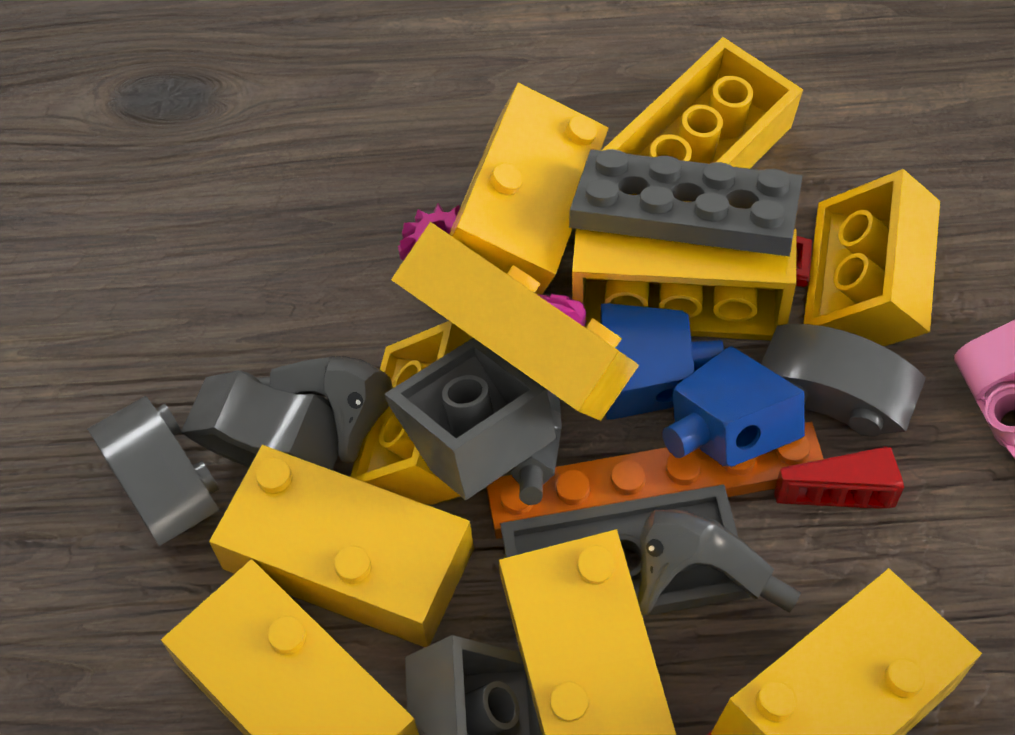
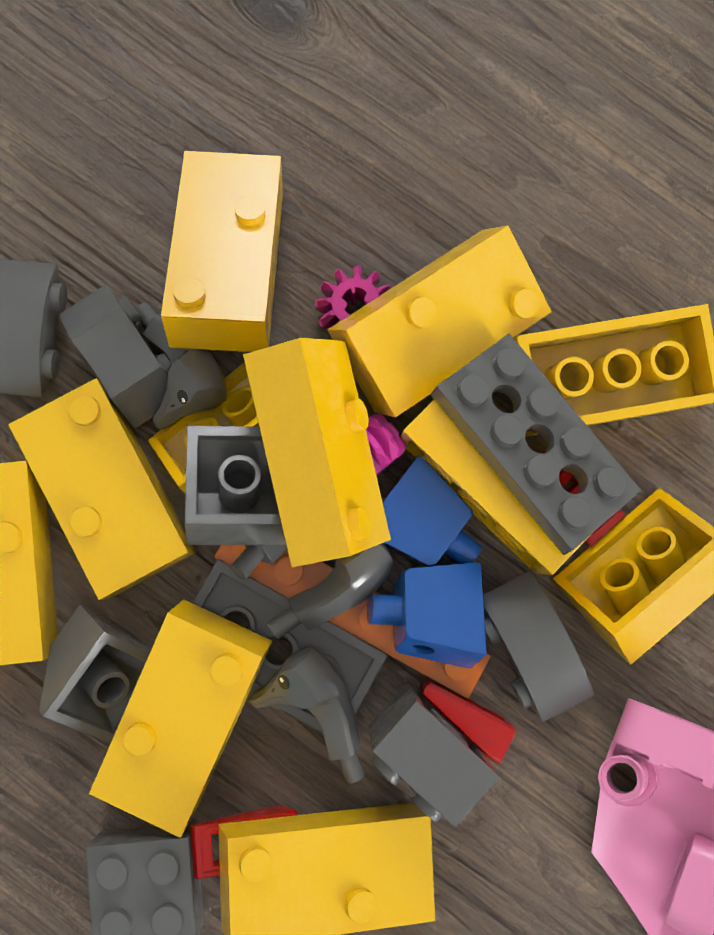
camera: 30 degrees right, 25 degrees up
none -> yellow brick [161,151,283,352]
none -> dark grey animal [267,543,394,639]
none -> dark grey brick [369,682,499,827]

